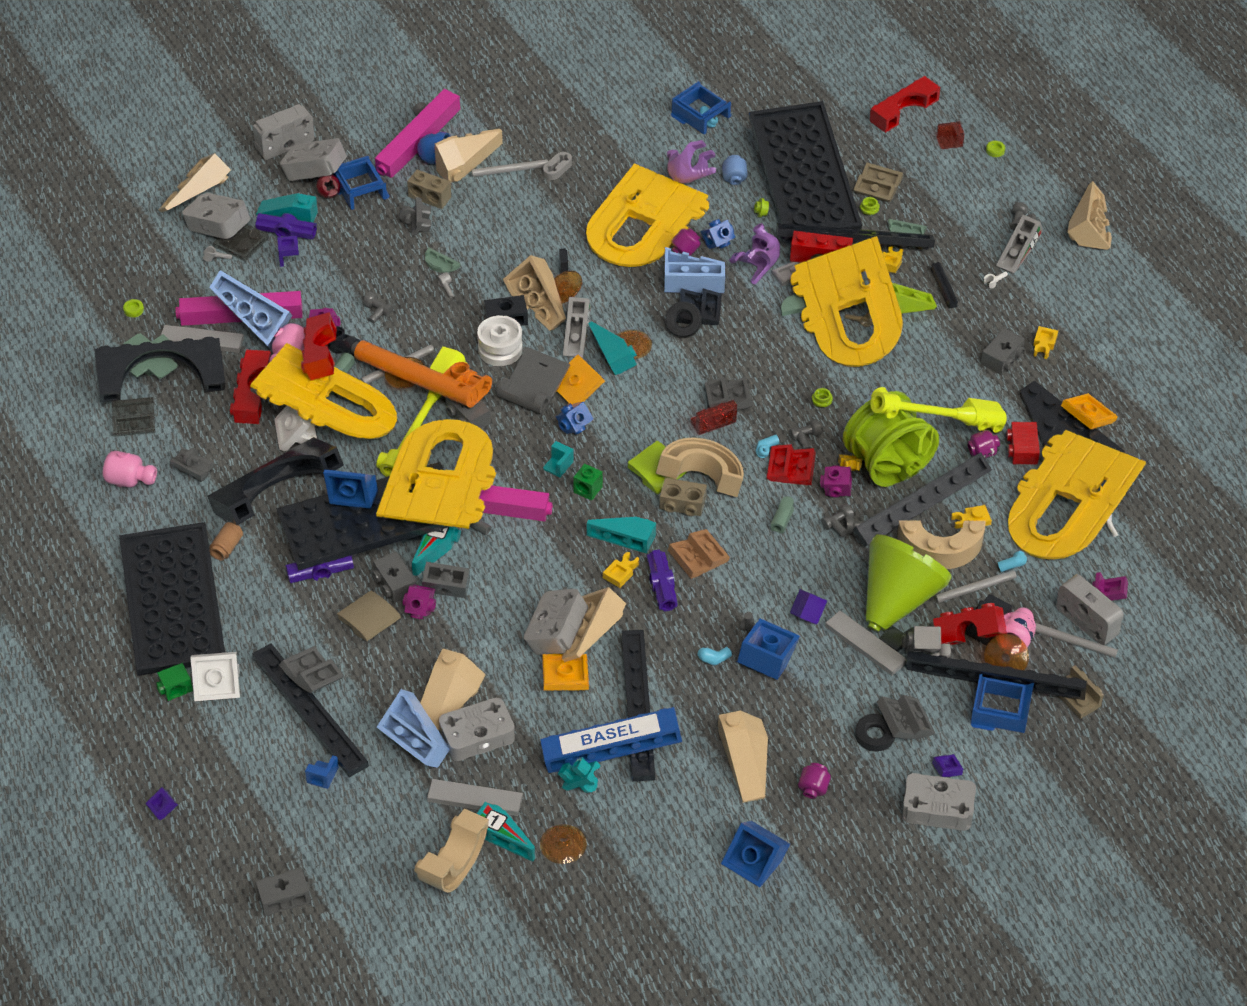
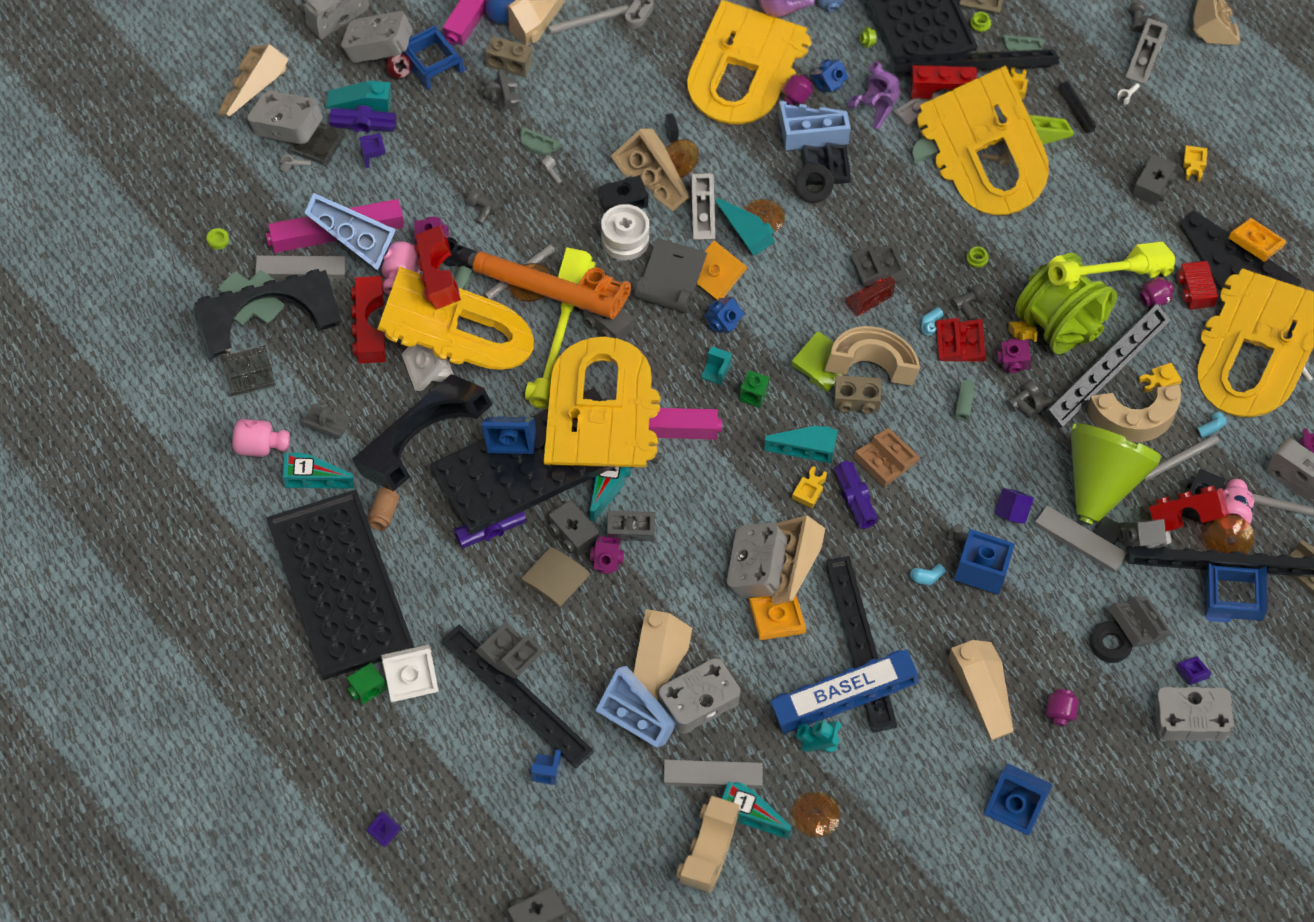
camera: 10 degrees left, 10 degrees up
none -> teal slope [283,452,355,489]

